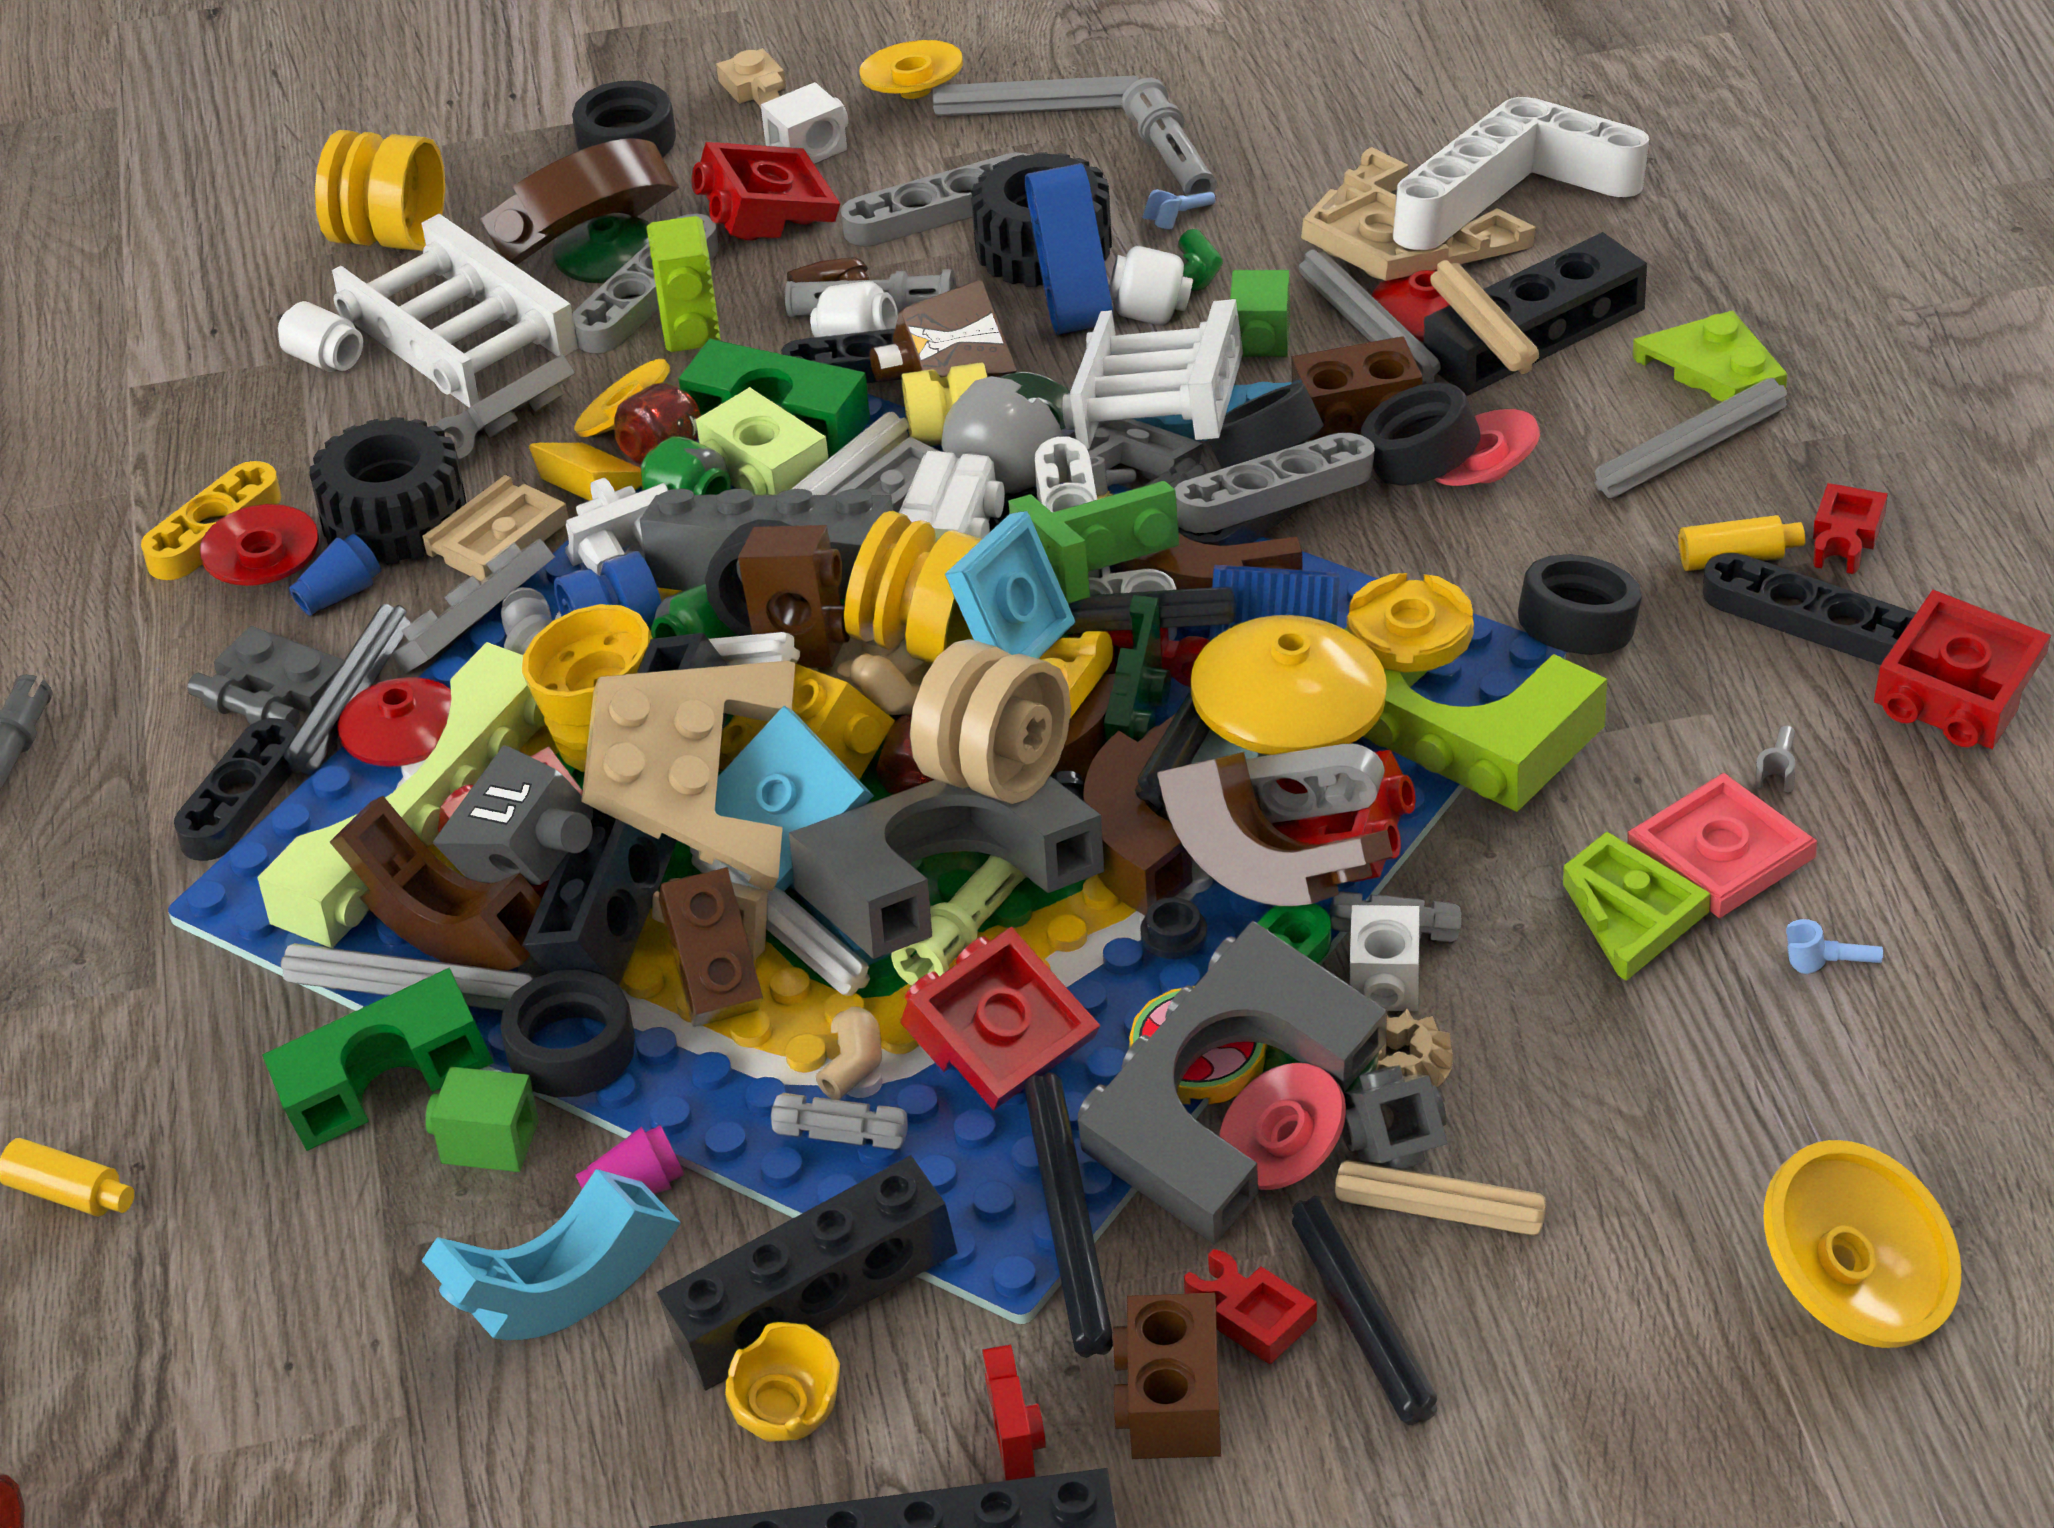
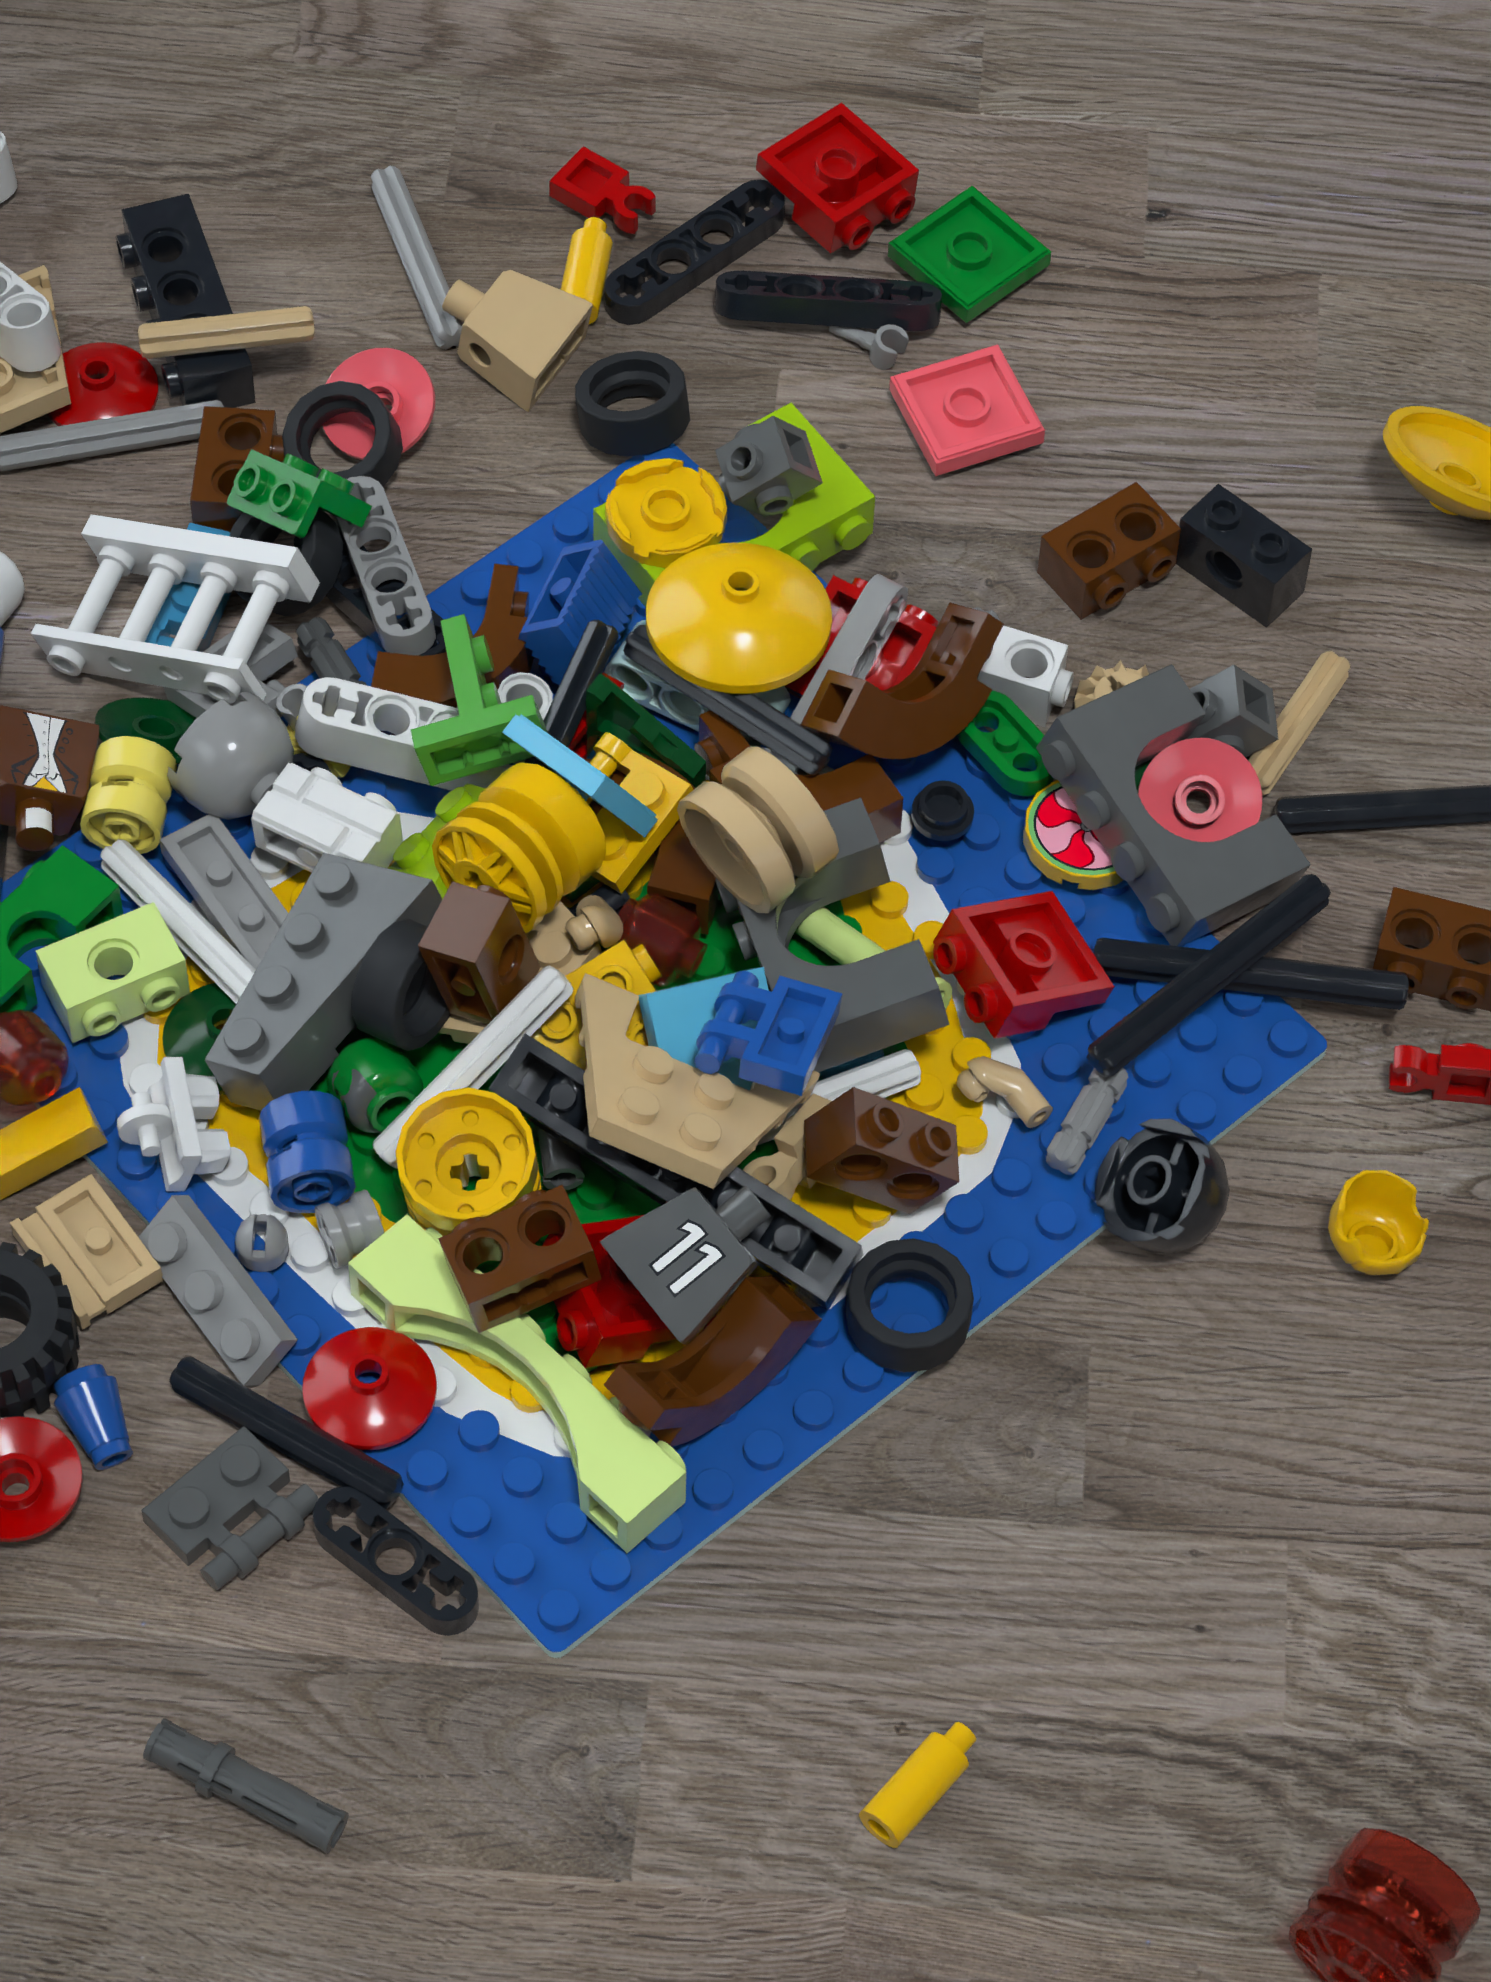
camera: 80 degrees left, 15 degrees up
green arch [262,967,494,1151] -> none
light grey axle [281,943,536,1011] -> none
medium azure arch [422,1169,681,1340] -> none
bright green brick [426,1067,539,1172] -> none
dark pink cone [575,1125,684,1194] -> none
green head [641,436,731,495] -> none
black brick [657,1155,958,1391] -> none
red plate [1183,1249,1317,1365] -> none
bright green brick [1230,270,1290,357] -> none
lime wing [1563,831,1711,981] -> none
lime wing [1633,310,1788,402] -> none
light blue hand [1786,919,1883,974] -> none
none -> green bracket [227,449,372,538]
none -> reddish brown brick [438,1185,602,1333]
none -> tan torso [442,270,593,412]
none -> blue plate [695,971,842,1096]
none -> black beam [715,270,942,331]
none -> dark grey brick [715,416,823,517]
none -> green plate [888,186,1051,323]
none -> reddish brown brick [1037,482,1181,620]
none -> black axle [1086,874,1331,1077]
none -> black cylinder [1094,1119,1230,1253]
none -> black brick [1176,484,1312,628]

